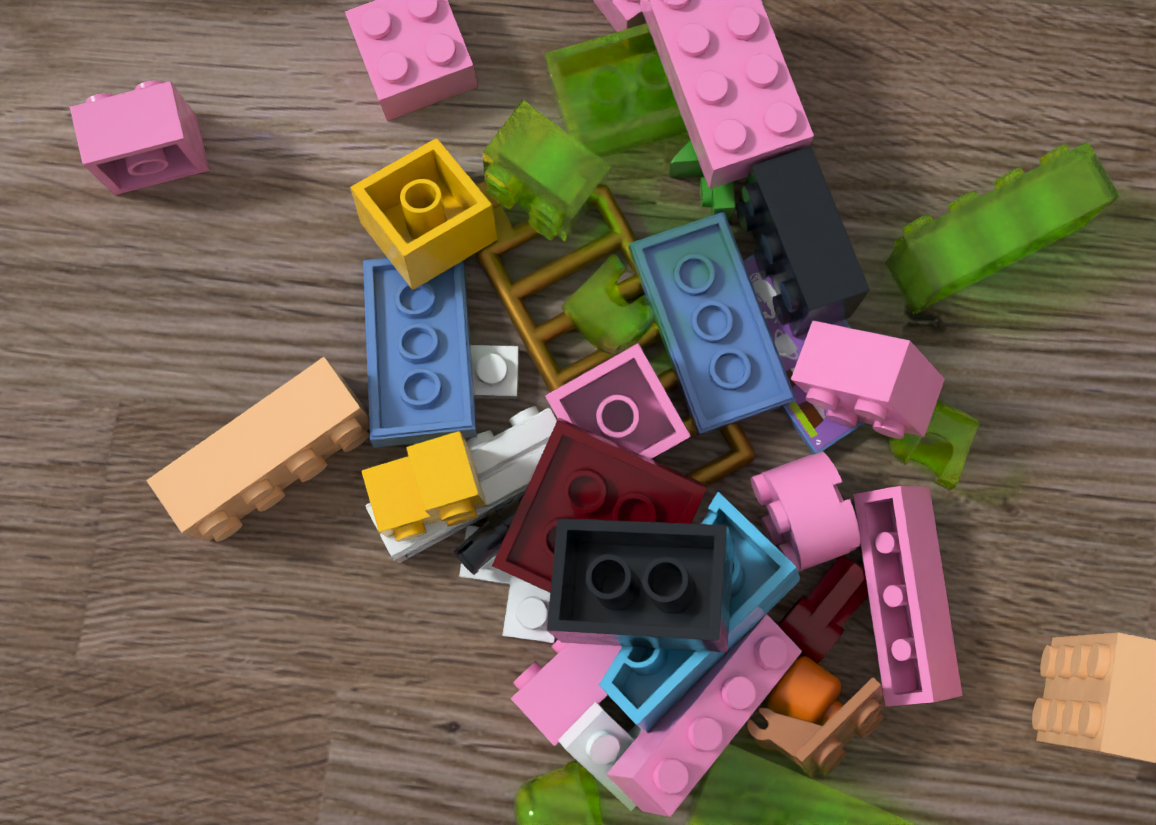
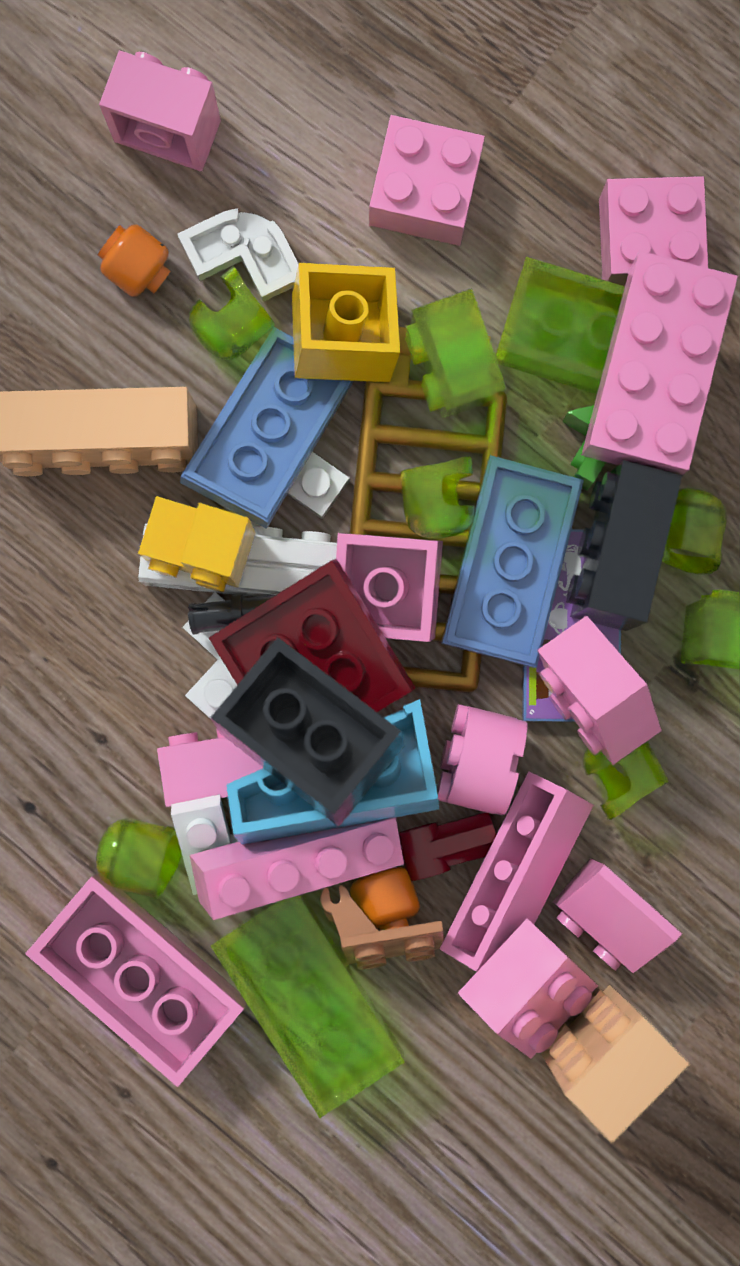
camera: 25 degrees right, 5 degrees up
none -> orange head [97,225,171,297]
none -> white plate [177,209,298,302]
none -> clear neon green helmet [189,266,275,360]
none -> bright pink brick [458,919,598,1059]
none -> bright pink slope [553,858,682,973]
none -> clear neon green helmet [662,488,727,575]

